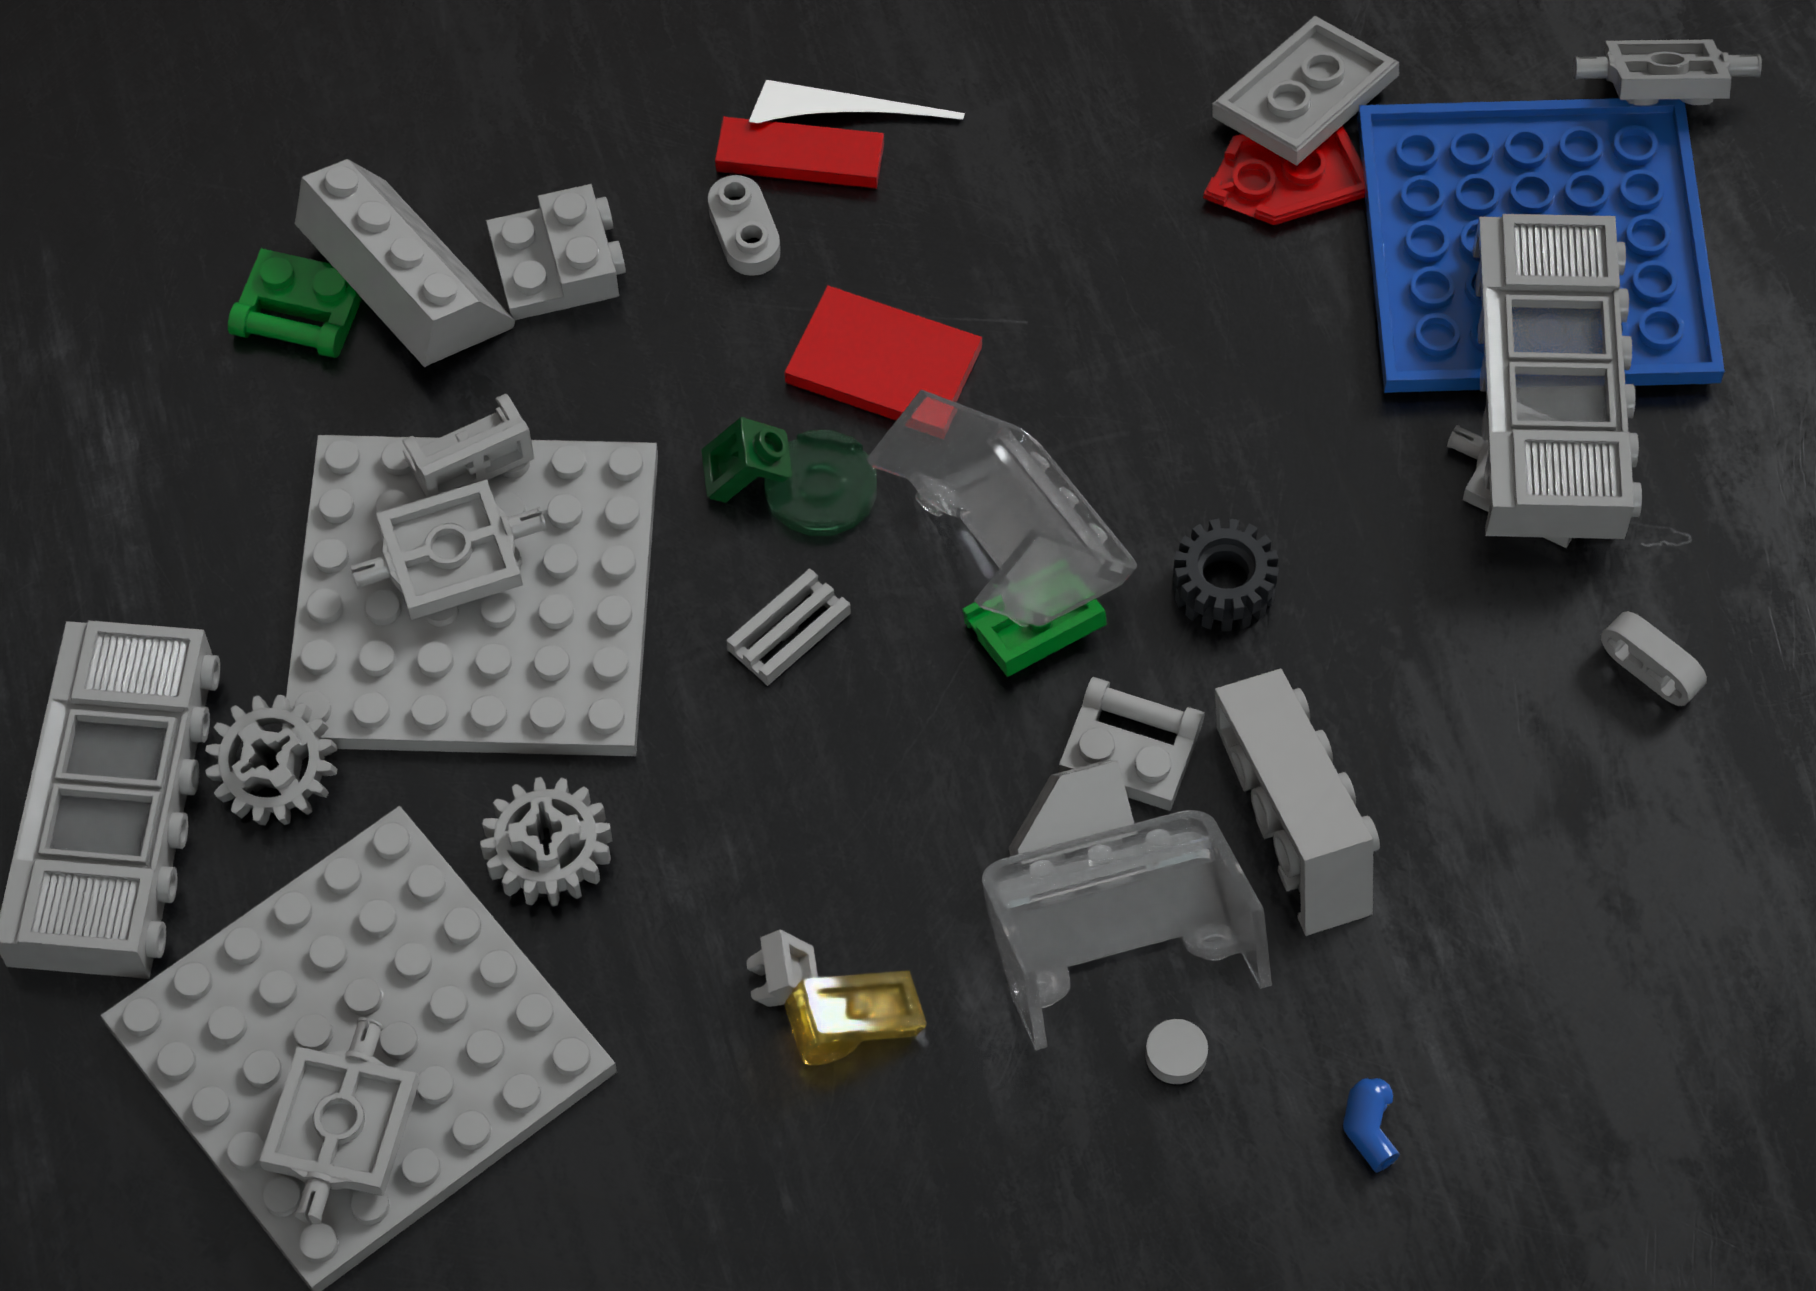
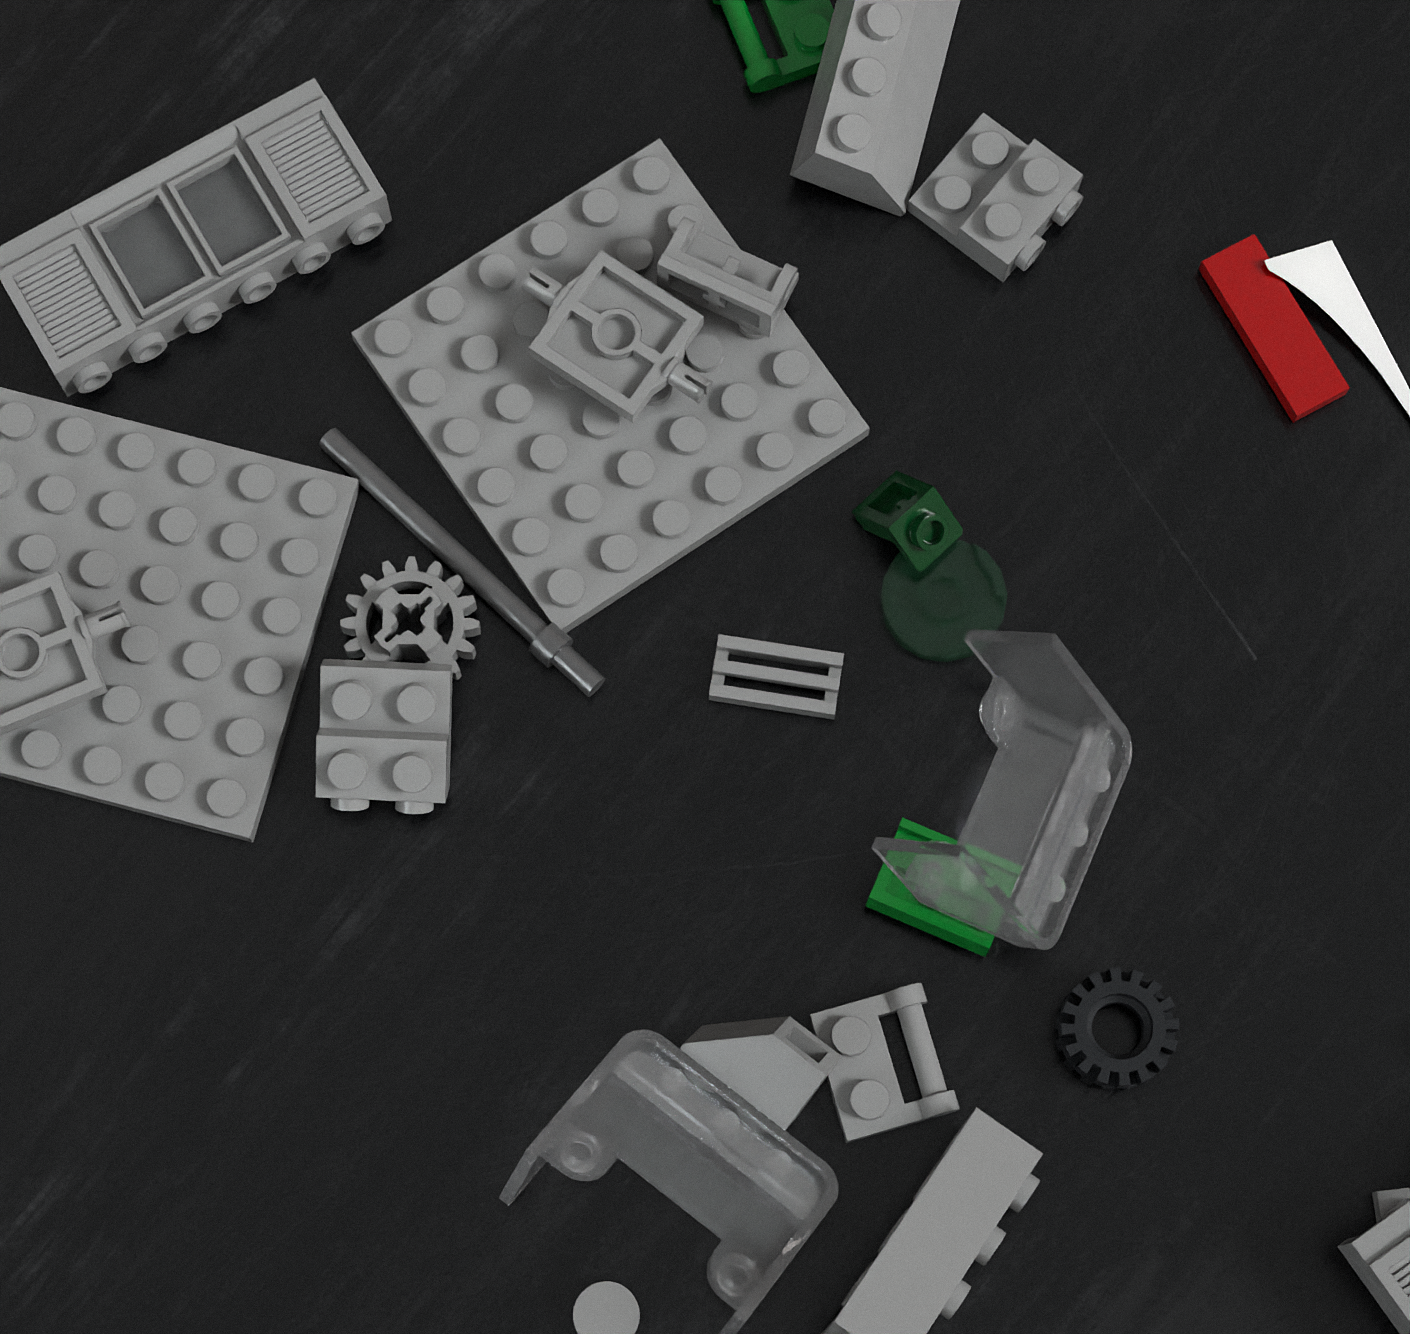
camera: 50 degrees right, 15 degrees up
light grey gear [205,695,337,826] -> none
light grey plate [708,175,780,276] -> none
light grey tile [747,929,822,1009] -> none
clear yellow plate [784,971,927,1065] -> none
red tile [785,285,982,436] -> none
none -> light grey plate [316,659,453,814]
none -> flat silver bar [319,428,605,697]

